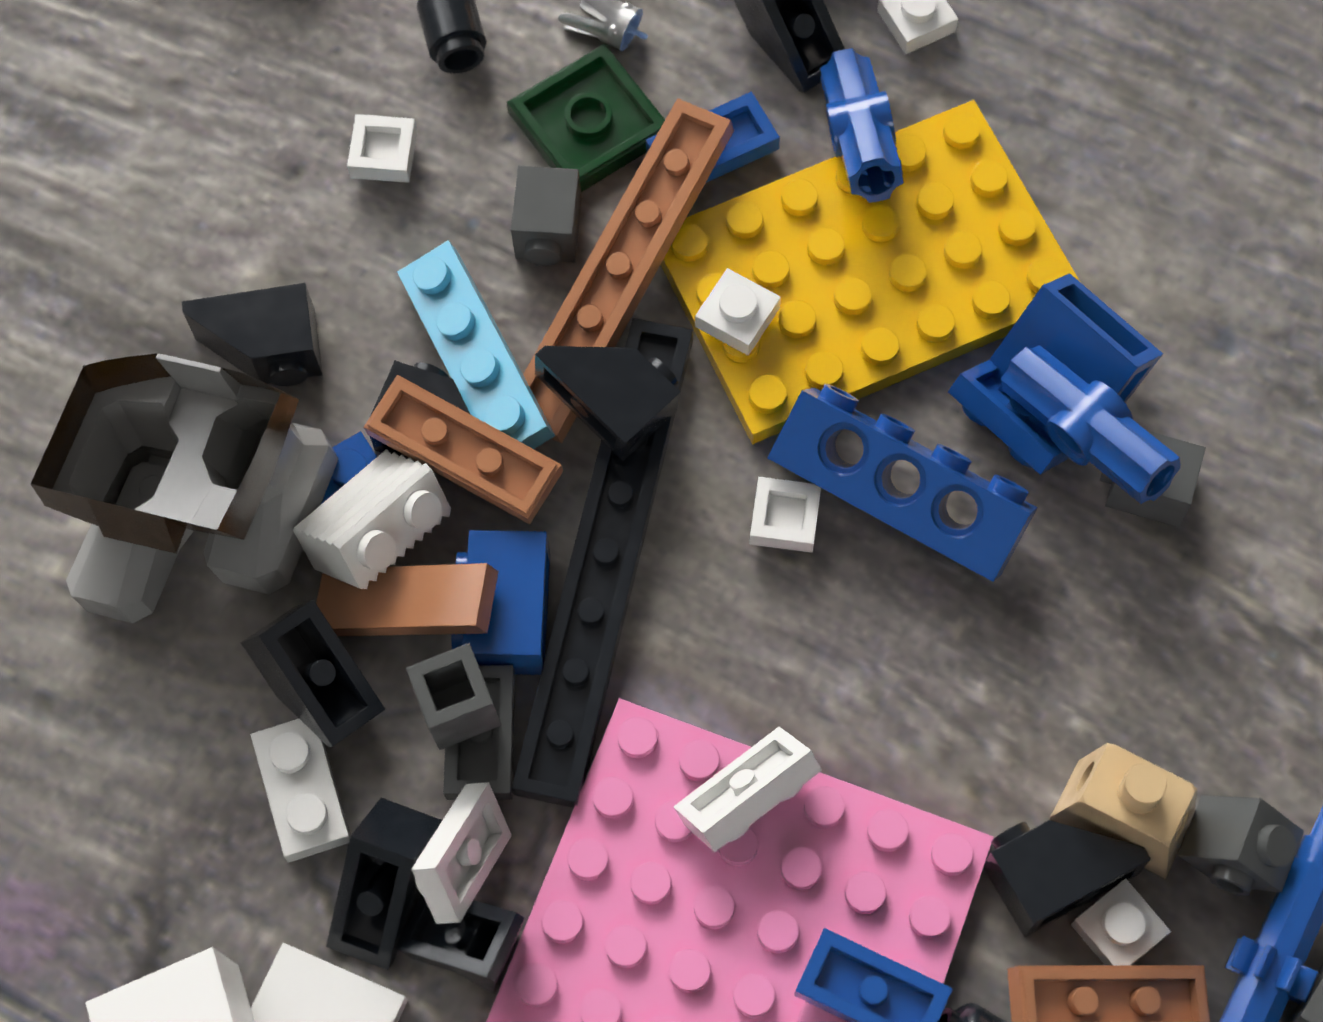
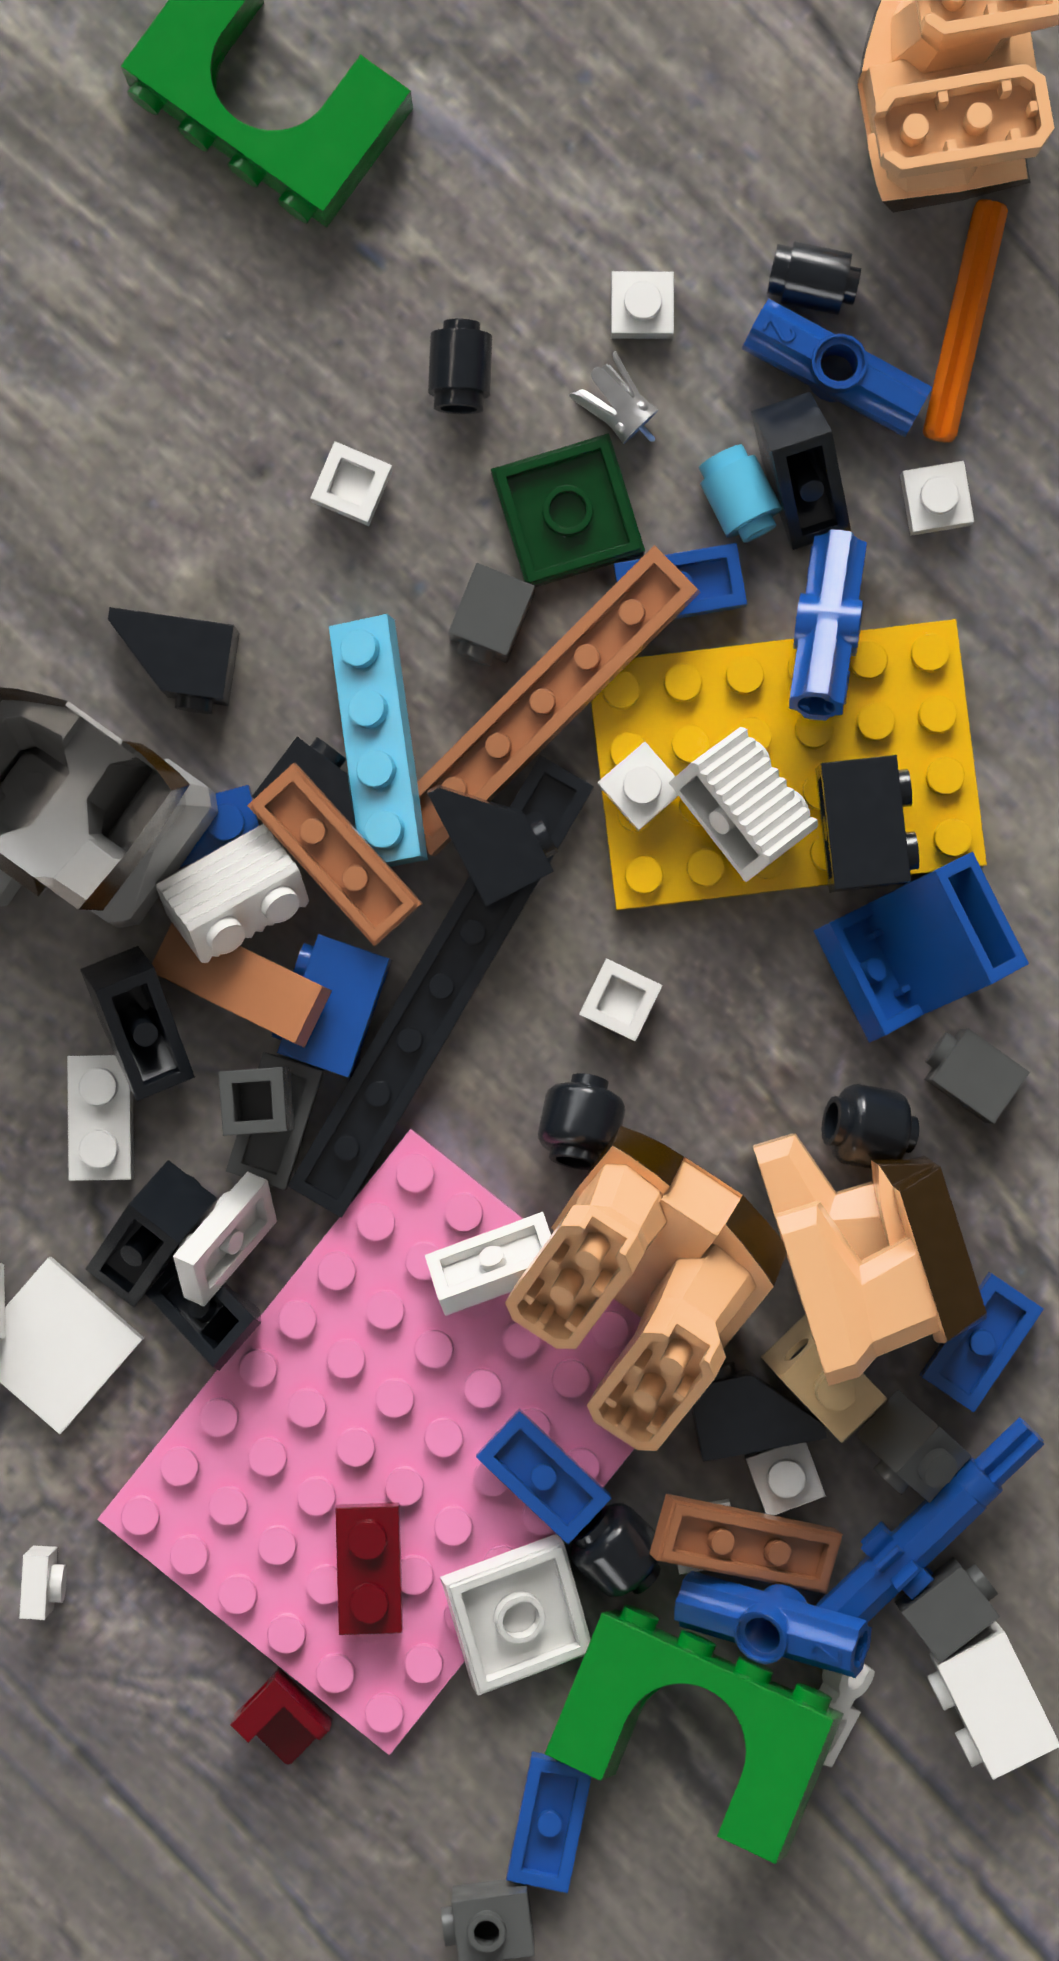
camera: 15 degrees right, 20 degrees up
blue brick [767,384,1038,582] -> none
blue piece [1001,345,1181,504] -> none
none -> light nougat piece [505,1126,787,1451]
none -> black head [538,1073,625,1170]
none -> white brick [669,727,818,882]
none -> medium azure brick [699,444,782,543]
none -> light nougat piece [753,1134,987,1386]
none -> black brick [815,755,919,893]
none -> black head [821,1084,919,1169]
none -> blue plate [919,1272,1044,1412]

